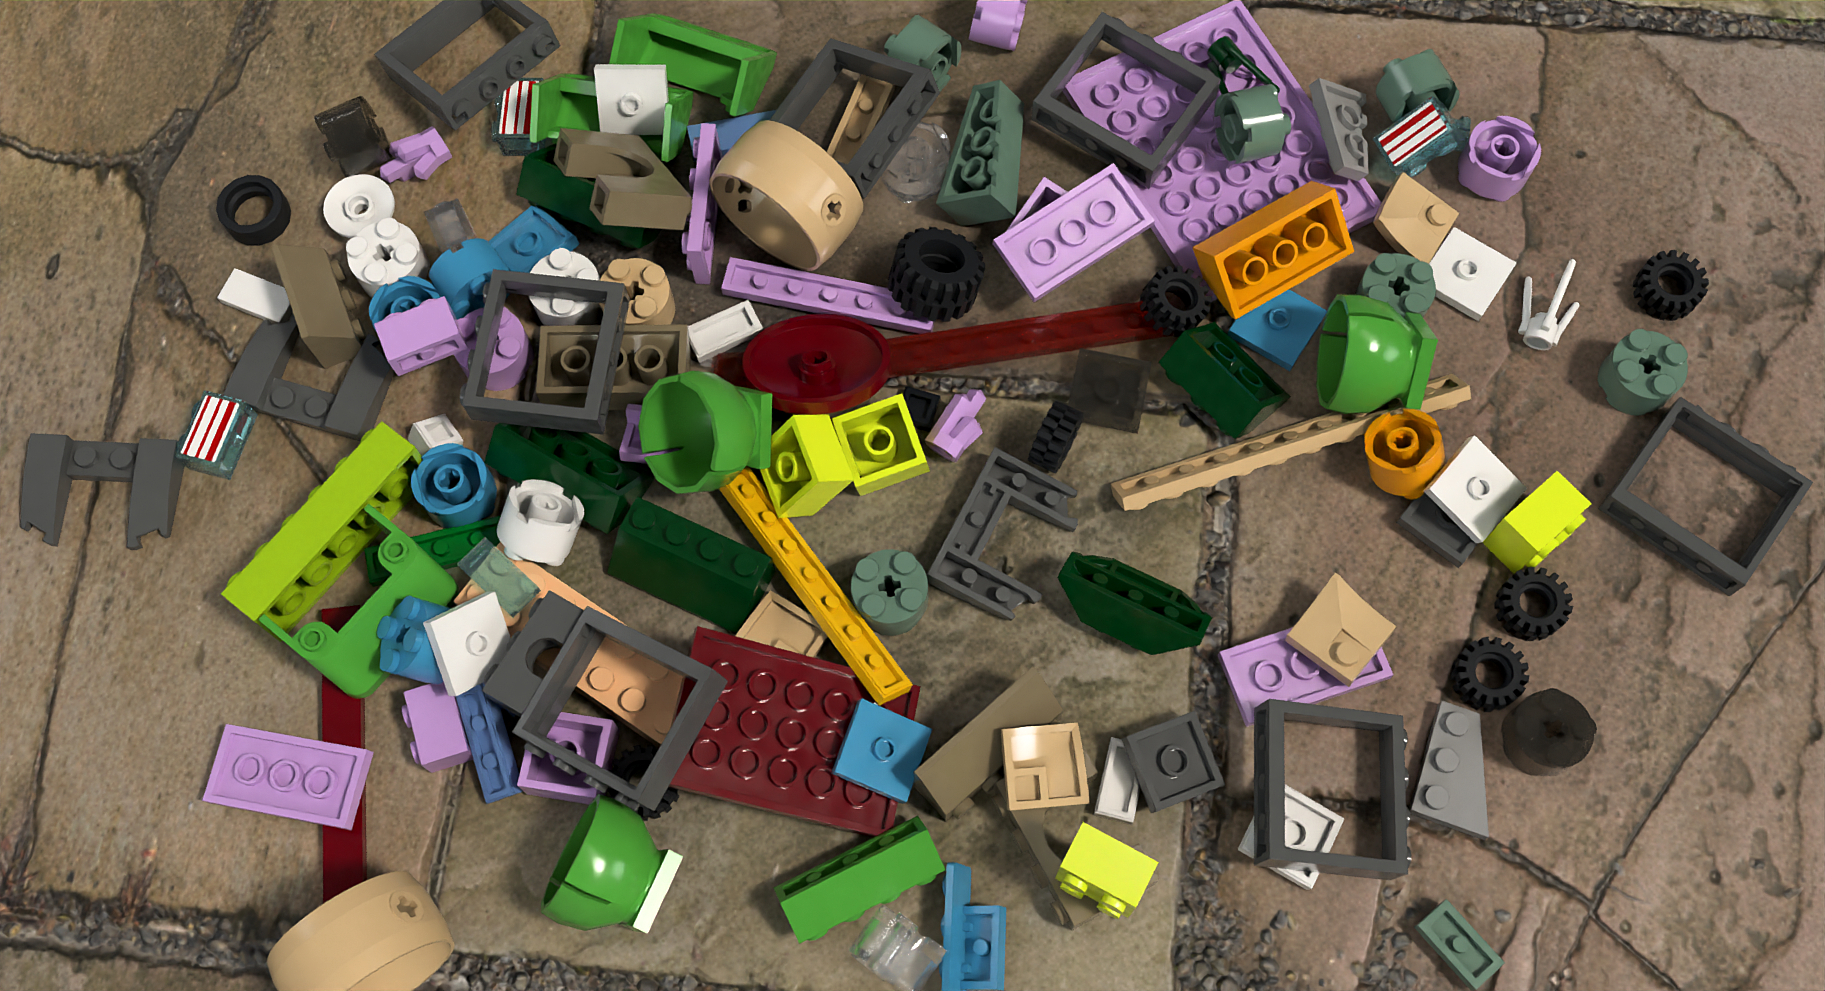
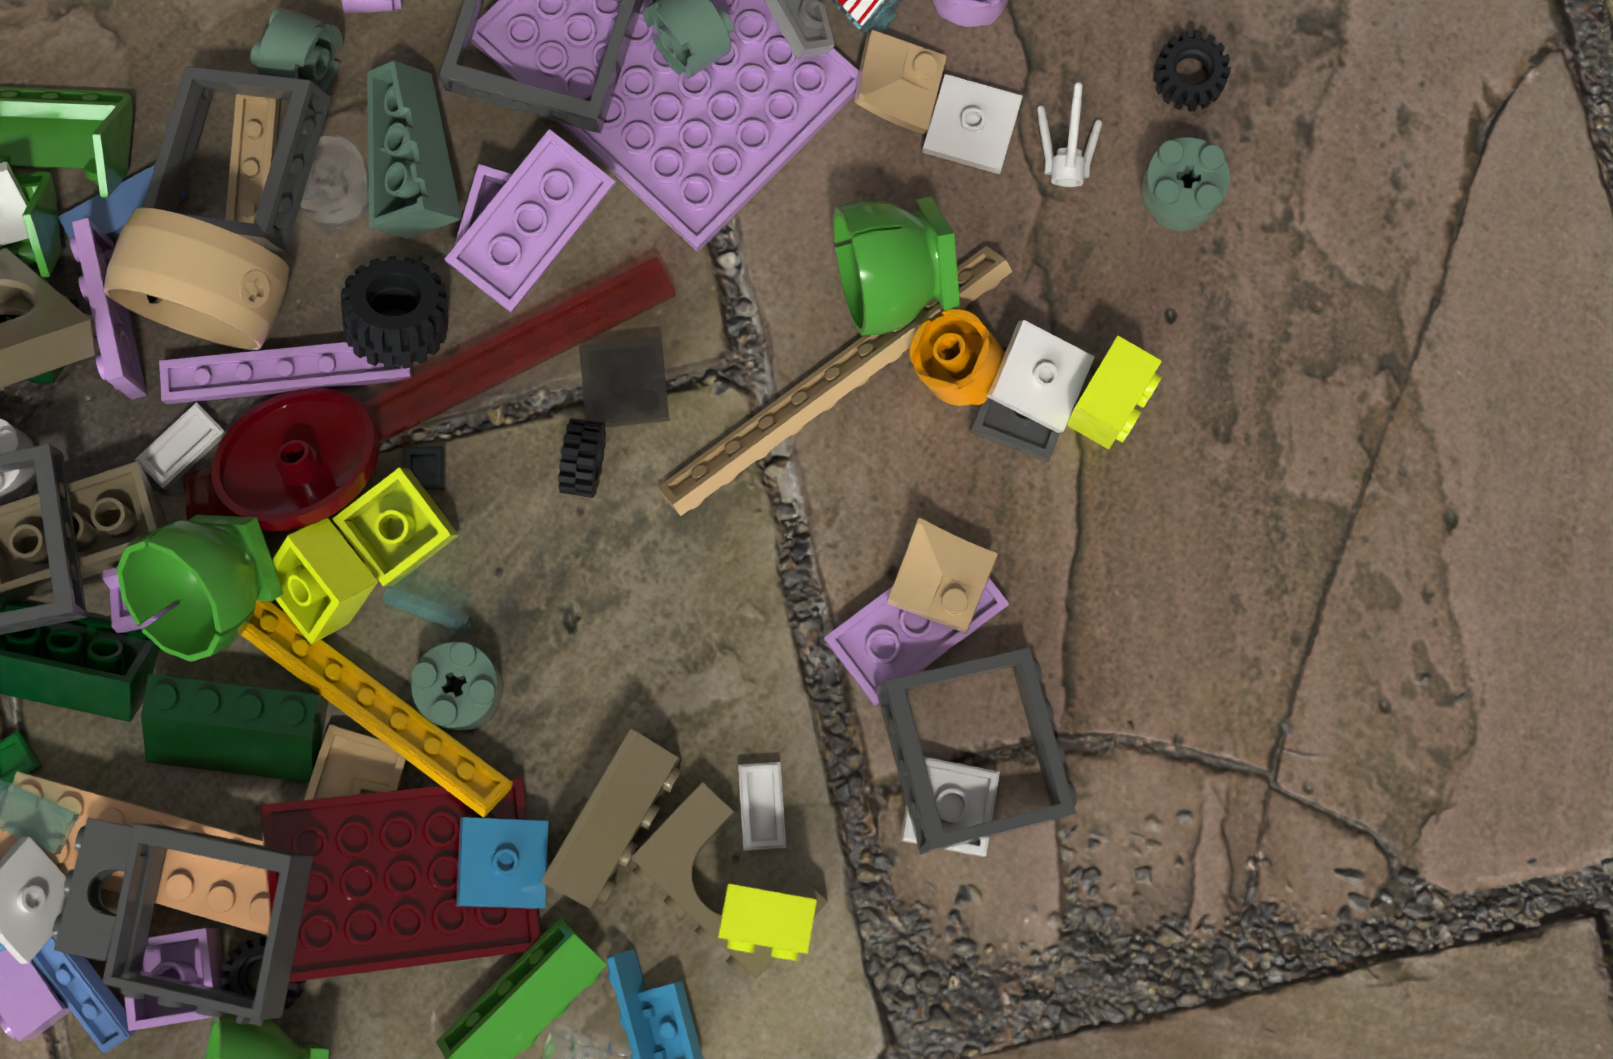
camera: 20 degrees left, 10 degrees up
white brick [496,479,584,566] -> none
tan brick [599,258,675,325] -> none
lavender rock [925,389,986,463] -> none
dark grey wedge [926,447,1078,621] -> none
tan plate [1000,723,1090,811] -> none
dark green wedge [1057,552,1213,655] -> none
dark grey plate [1122,711,1225,813] -> none
black tyre [1139,265,1212,337] -> none
dark green slope [1158,322,1291,439] -> none
light orange slope [1192,181,1354,320] -> none
dark azure plate [1227,289,1327,371] -> none
sand green brick [1355,253,1436,318] -> none
light grey wing [1409,701,1489,840] -> none
sand green plate [1414,899,1505,991] -> none
black tyre [1450,637,1530,712] -> none
black tyre [1494,567,1573,641] -> none
clear smoke brick [1501,688,1597,776] -> none
dark grey window [1598,397,1813,596] -> none
none -> clear light blue tile [382,586,473,634]

